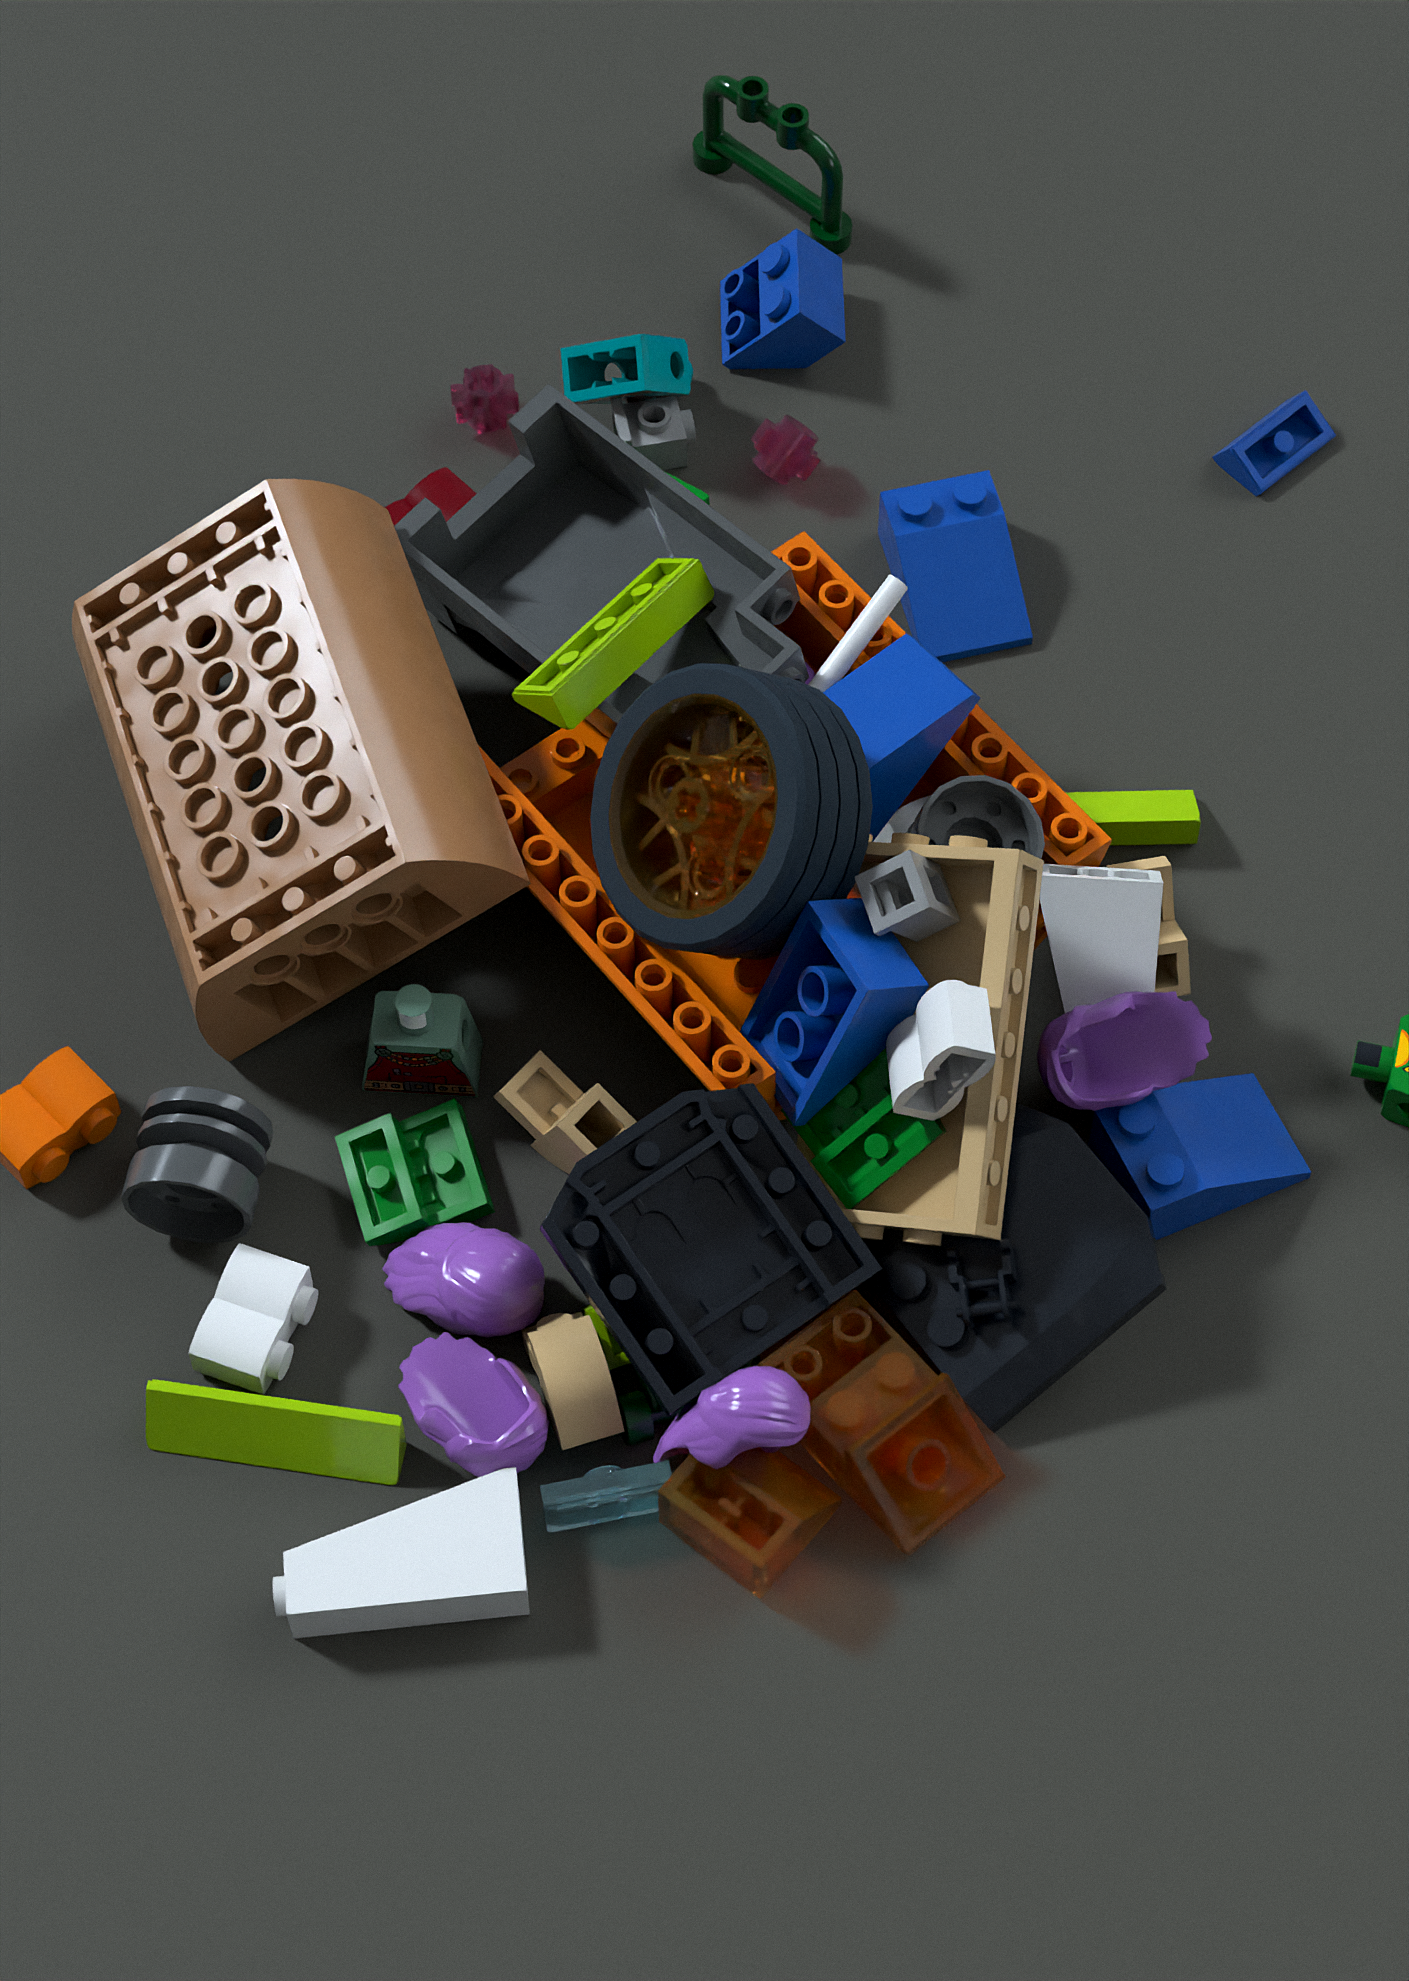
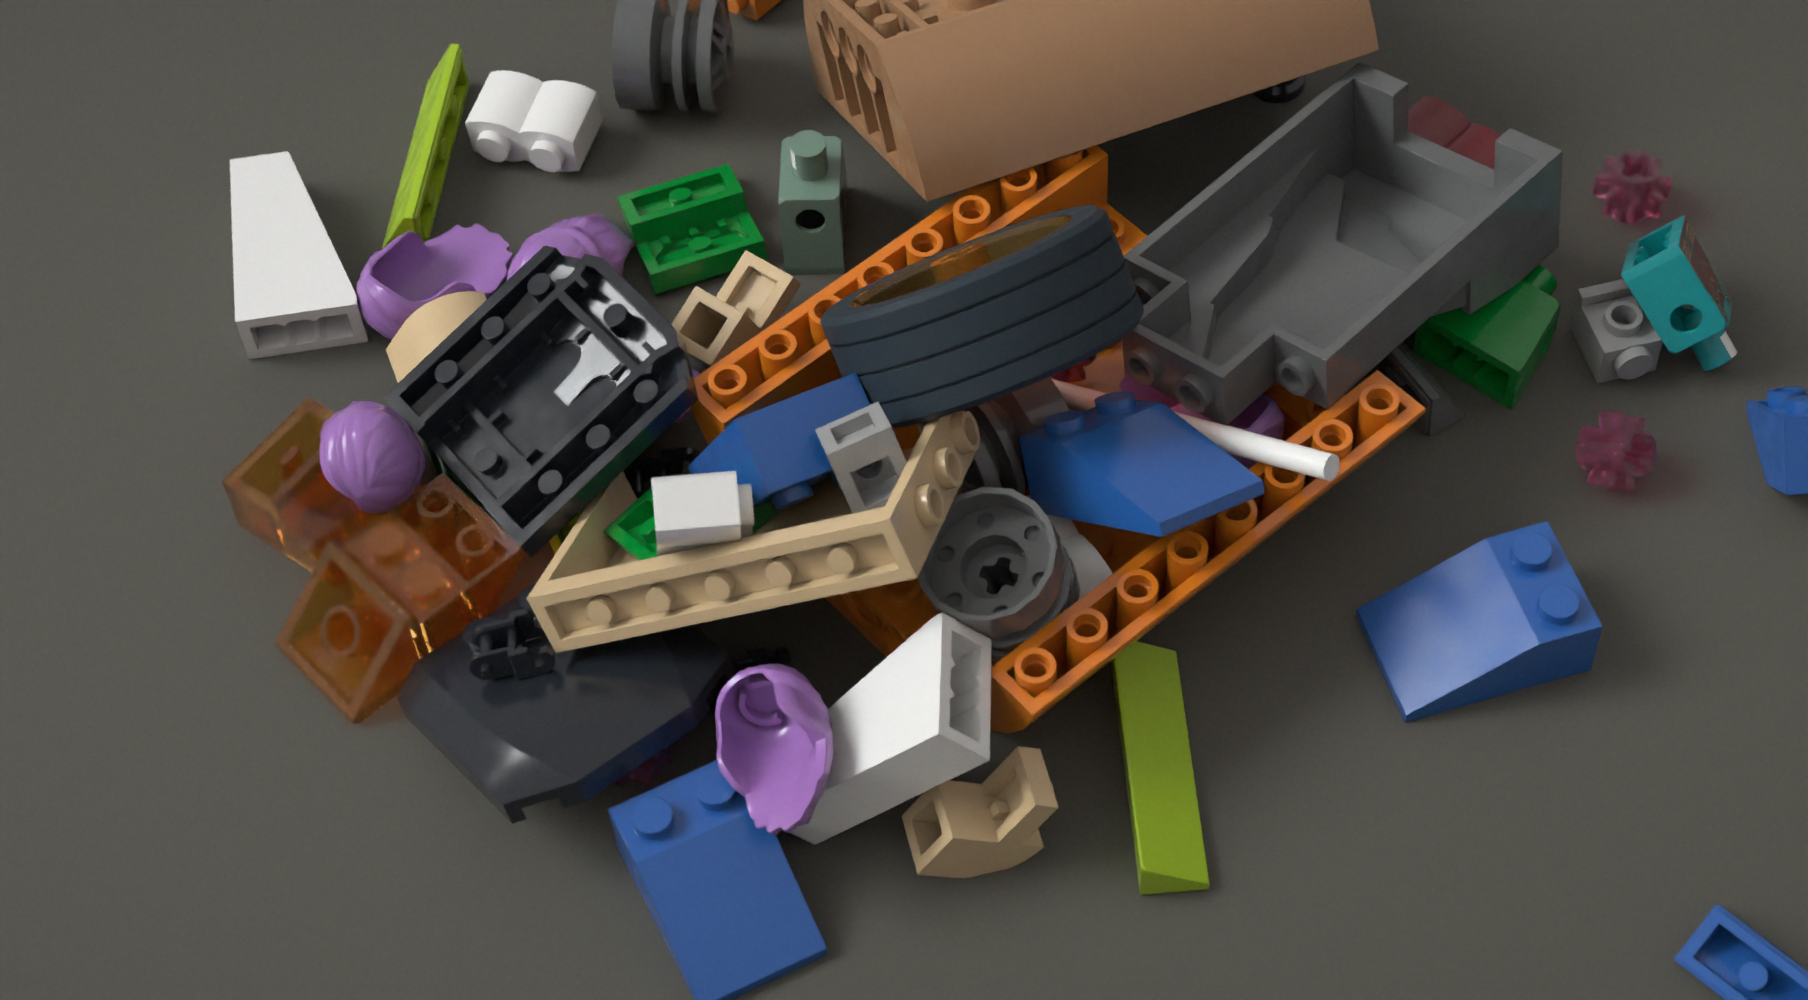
camera: 90 degrees right, 5 degrees down
lime slope [512,558,714,730] -> none
clear light blue plate [540,1460,674,1533] -> none

